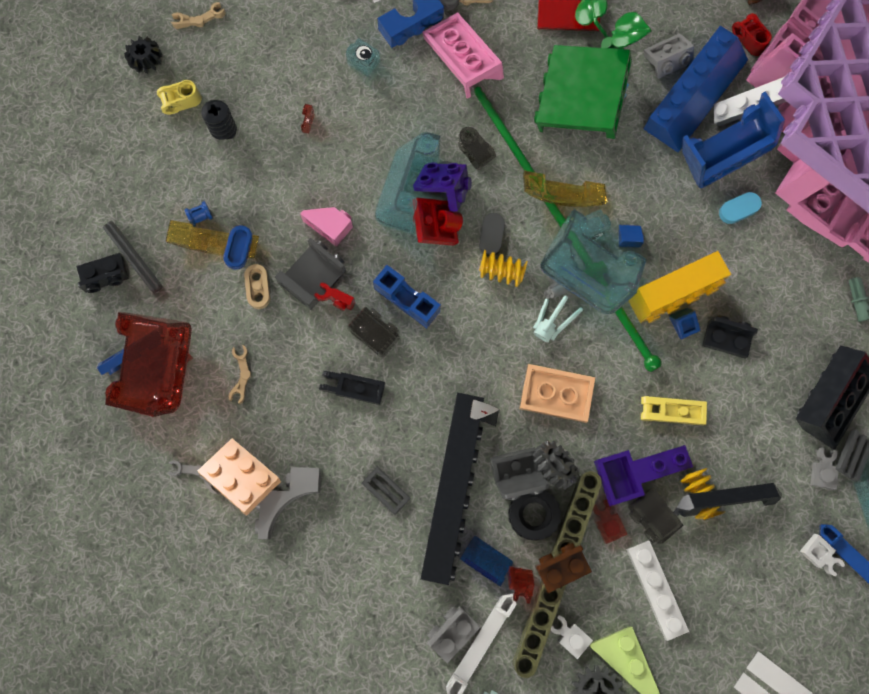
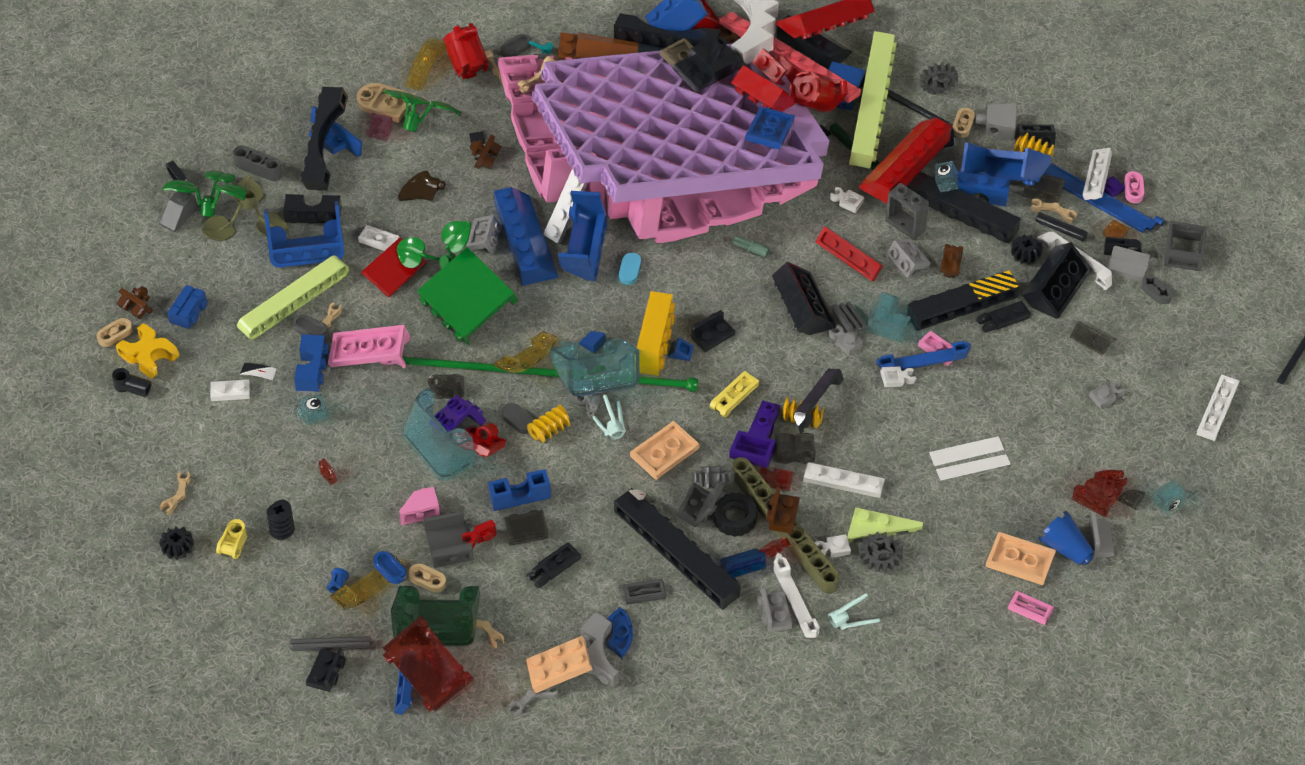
camera: 50 degrees left, 25 degrees down
red piece [732,13,772,56] -> none
none -> clear green windscreen [391,586,480,646]
none -> blue tile [607,607,633,659]

